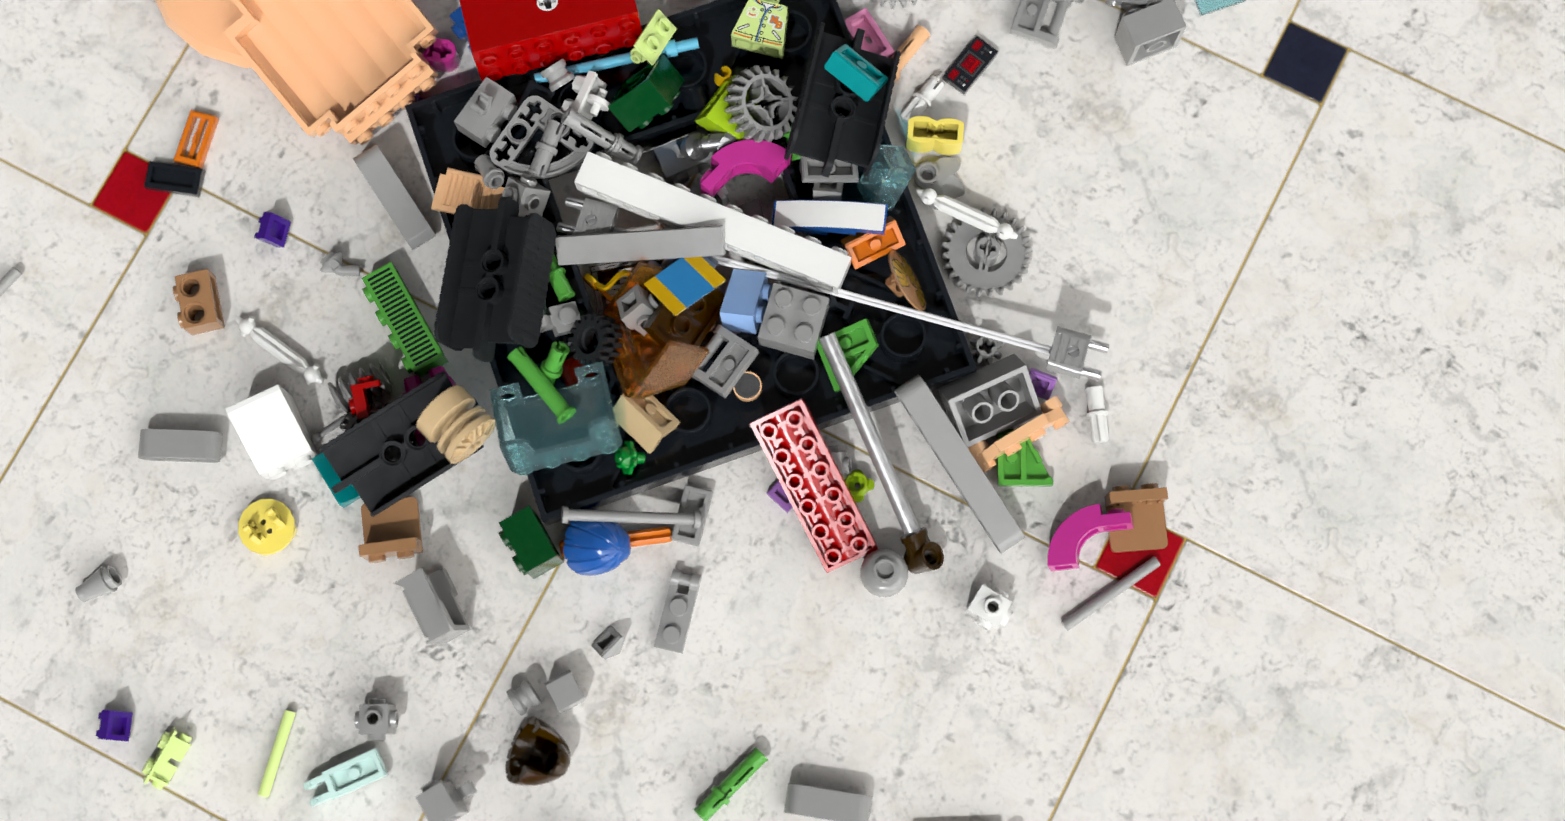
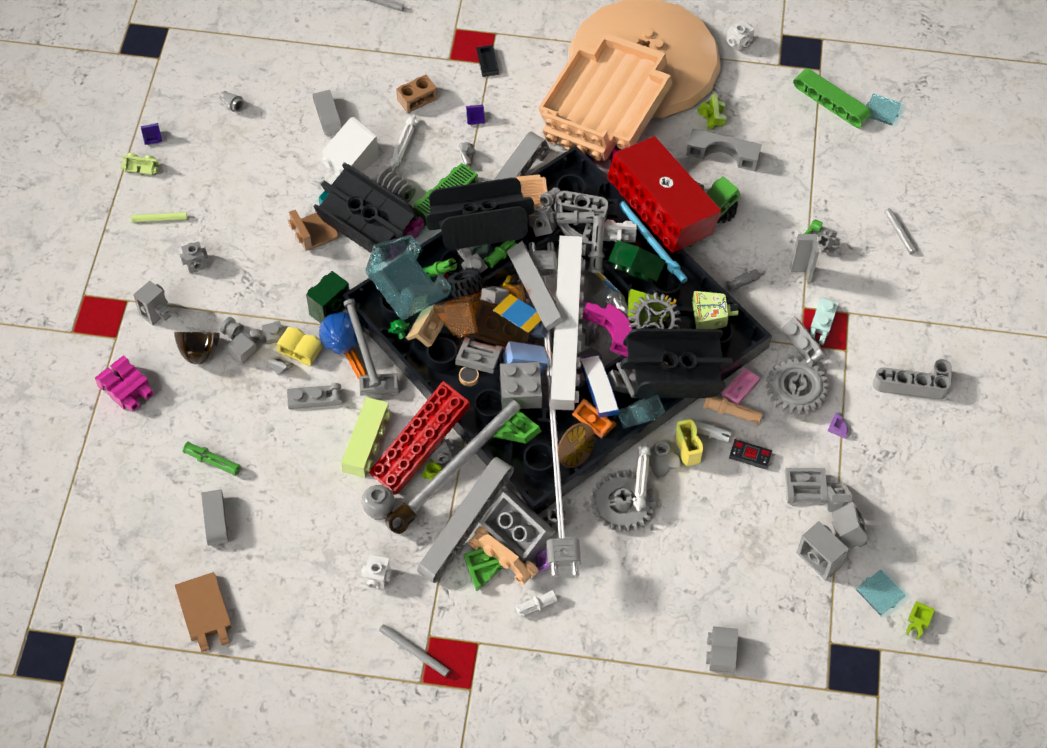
camera: 65 degrees right, 20 degrees down
orange tile [173,110,219,169] -> none
light yellow plate [238,499,297,556] -> none
light aqua hinge [303,748,388,807] -> none
red bracket [349,375,383,419] -> none
light grey piece [393,568,471,644] -> none
tan wheel [416,385,496,464] -> none
light grey brick [454,77,518,148] -> none
bright green pin [508,346,576,424] -> none
light grey wheel [540,58,575,92] -> none
yellowish green hinge [630,9,677,65] -> none
teal slope [824,44,889,102] -> none
dark pink arch [1047,504,1134,571] -> none
medium nougat bracket [1105,483,1168,553] -> none
none -> light grey plate [250,321,284,345]
none -> light yellow brick [277,327,322,366]
none -> yellowish green brick [341,397,391,478]
none -> light grey brick [706,626,738,673]

